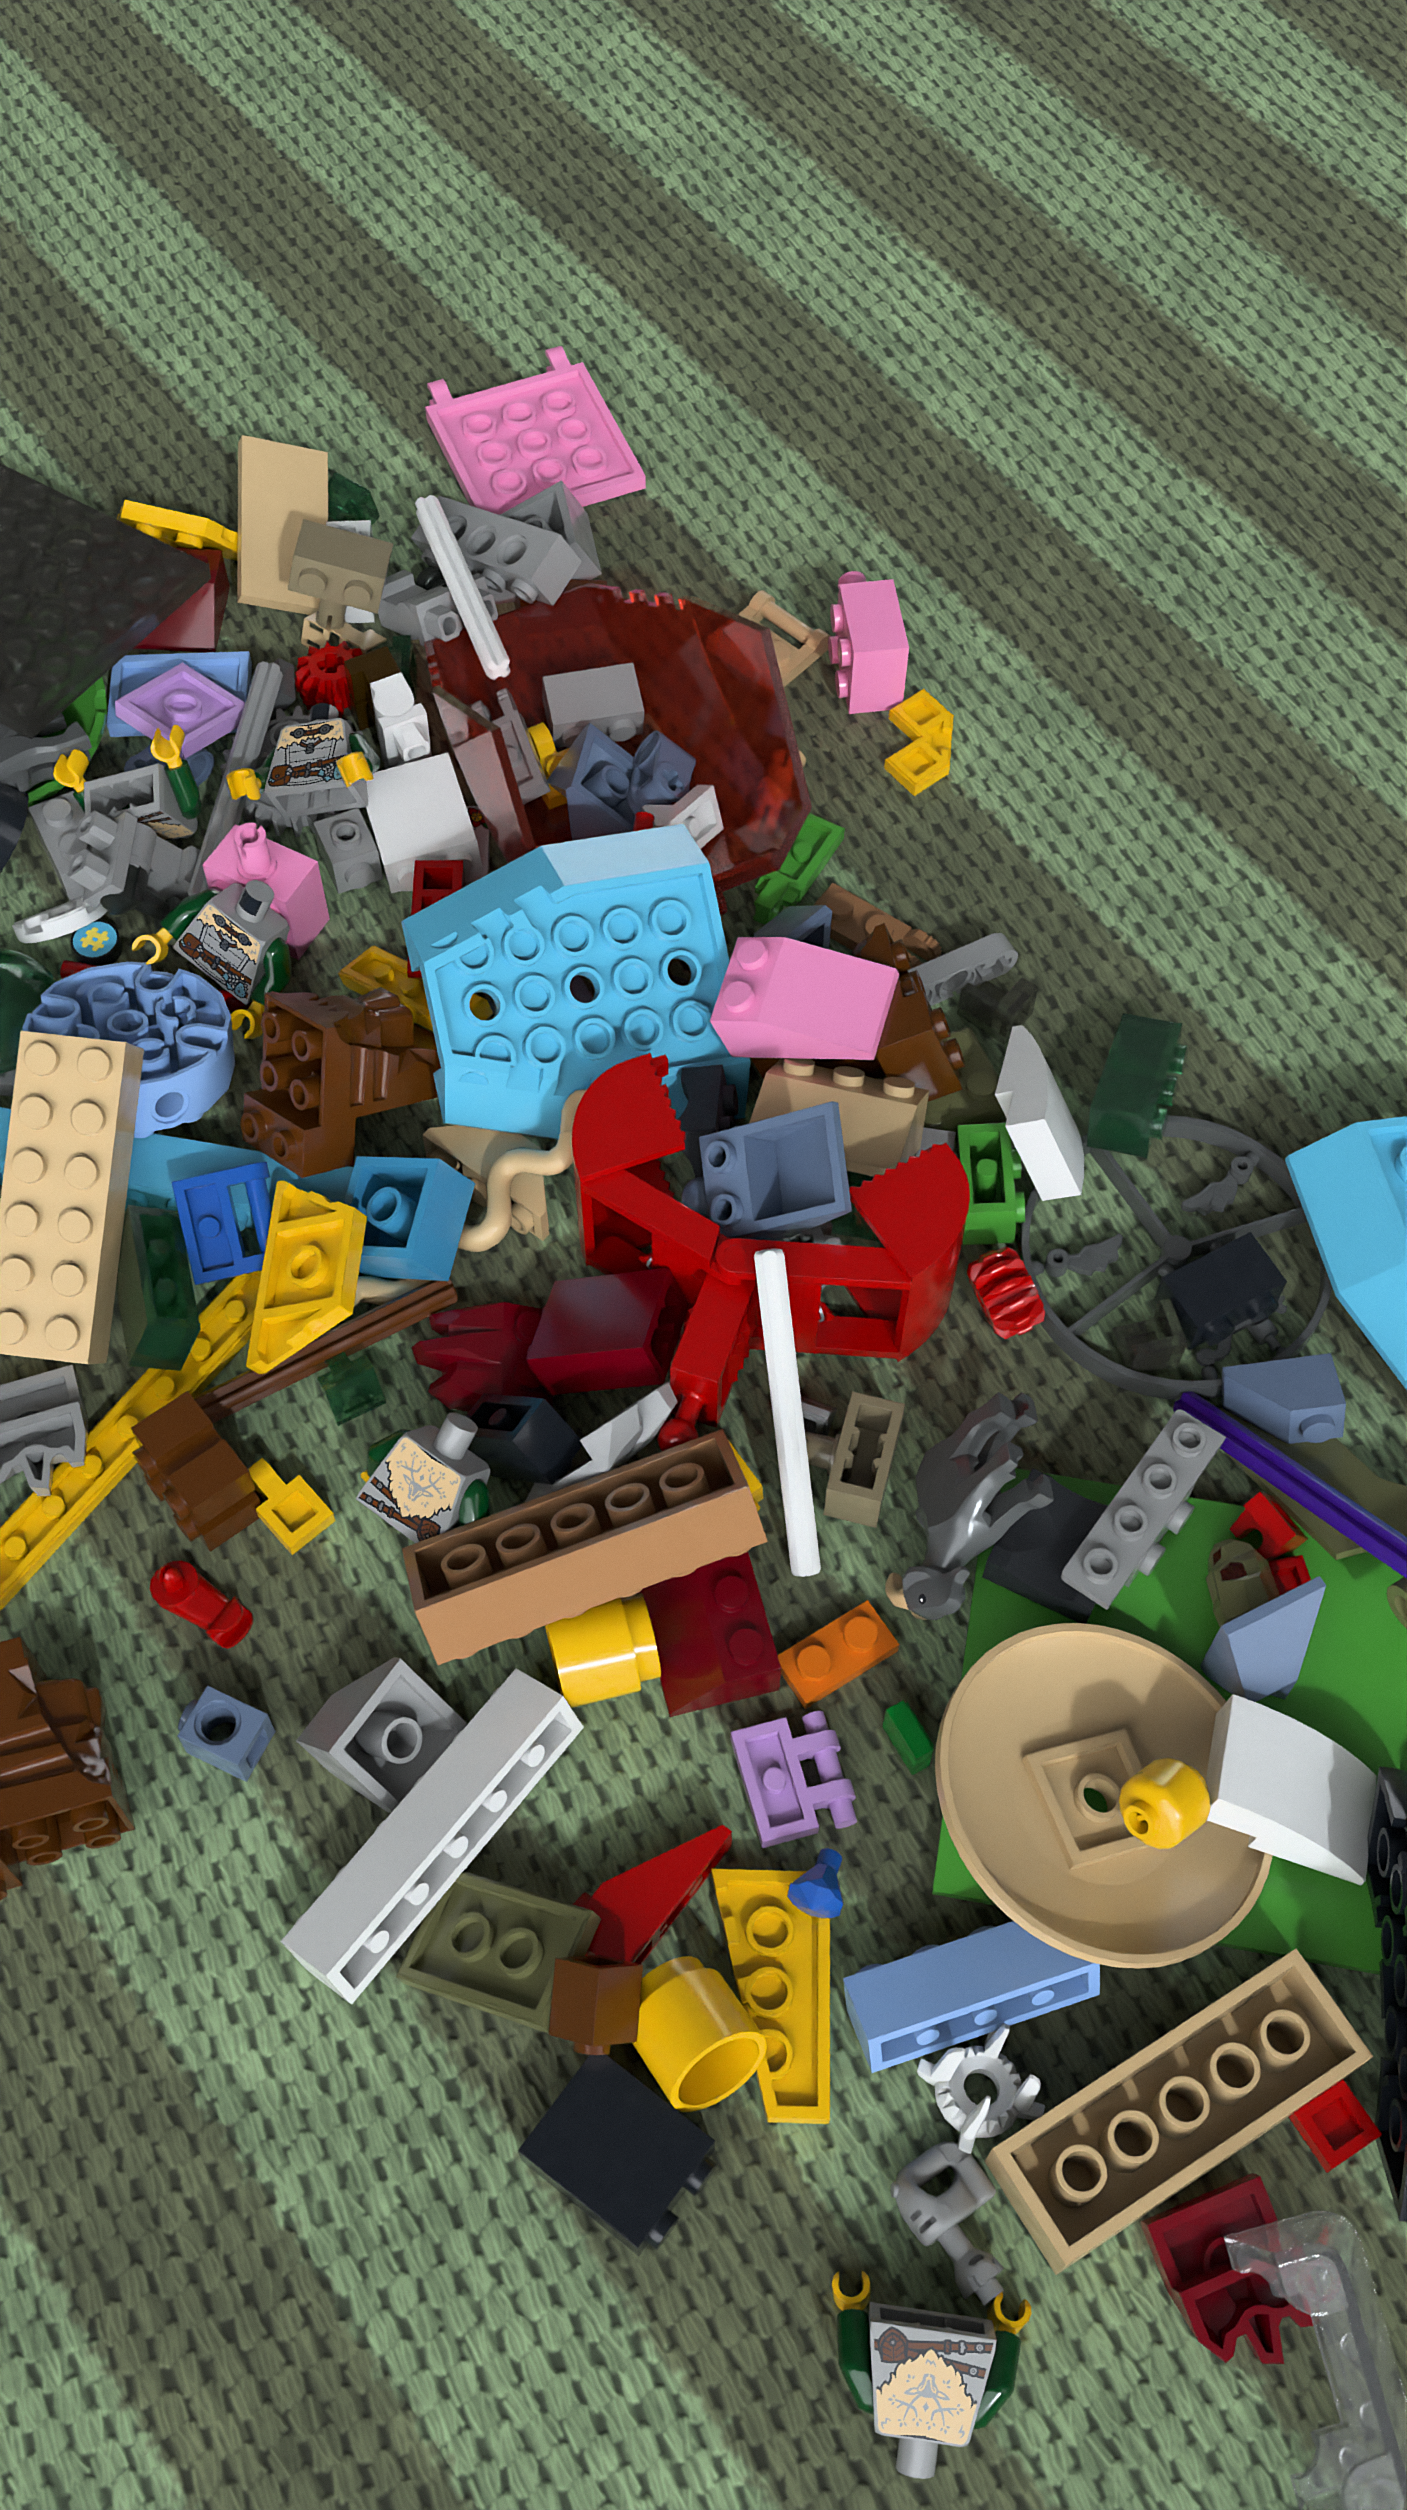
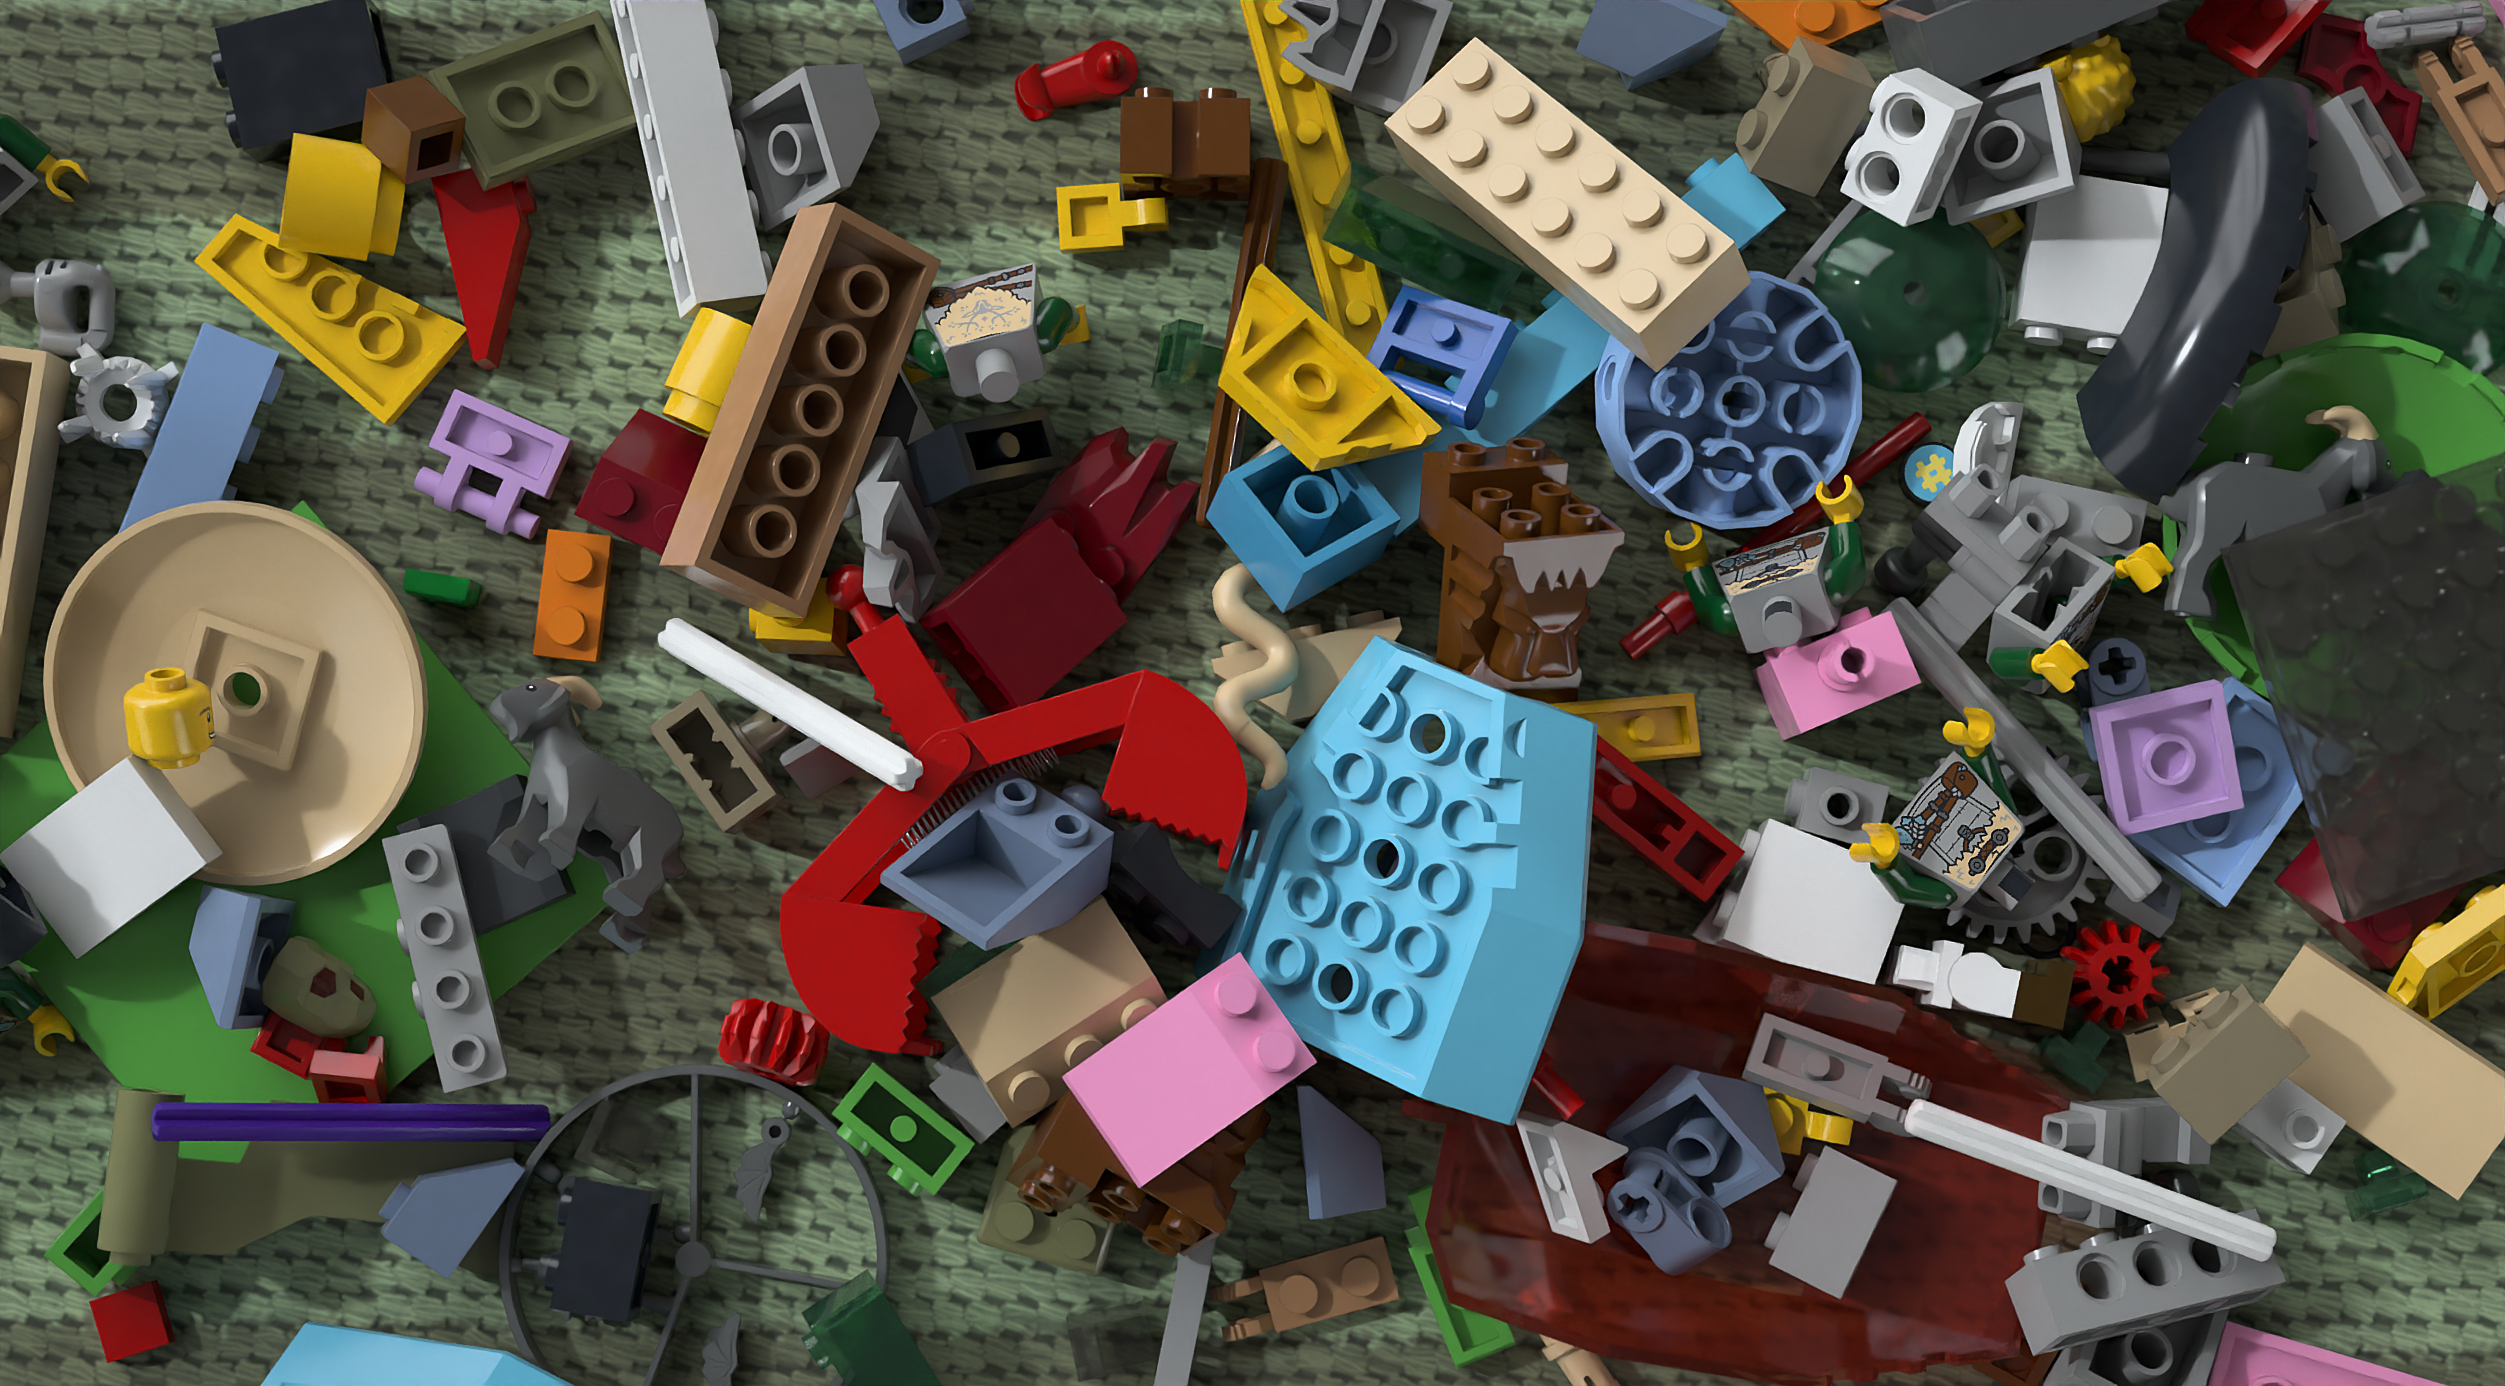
camera: 130 degrees right, 25 degrees up
blue rock [787,1848,844,1918] -> none
white slope [995,1025,1084,1201] -> none

